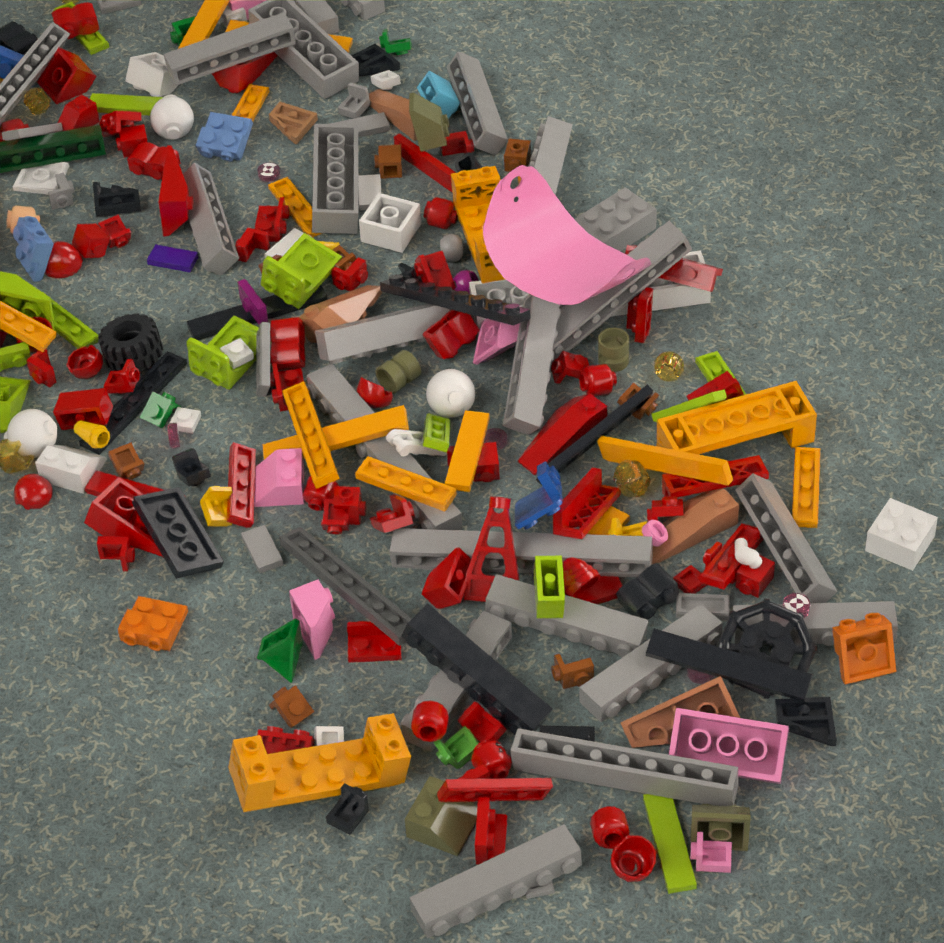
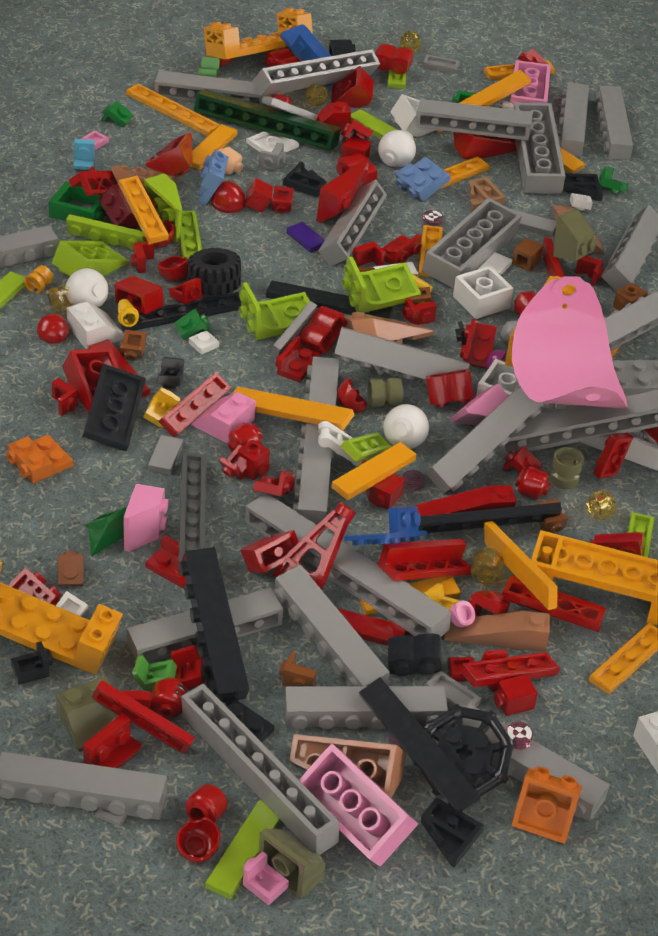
camera: 30 degrees right, 5 degrees down
clear pink tile [167,422,180,448] -> none
white plate [220,338,254,369] -> none
magenta plate [237,279,268,325] -> none
light orange tile [282,382,340,489] -> none
light grey bracket [338,83,371,119] -> none
light orange tile [355,456,457,512] -> none
black plate [380,274,531,326] -> none
red head [411,700,449,742] -> none
medium azure brick [417,71,460,119] -> none
lime brick [534,555,565,619] -> none
red hat [562,557,600,597] -> none
lime tile [651,389,727,423] -> none
light grey brick [735,473,838,603] -> none
white arm [735,538,762,569] -> none

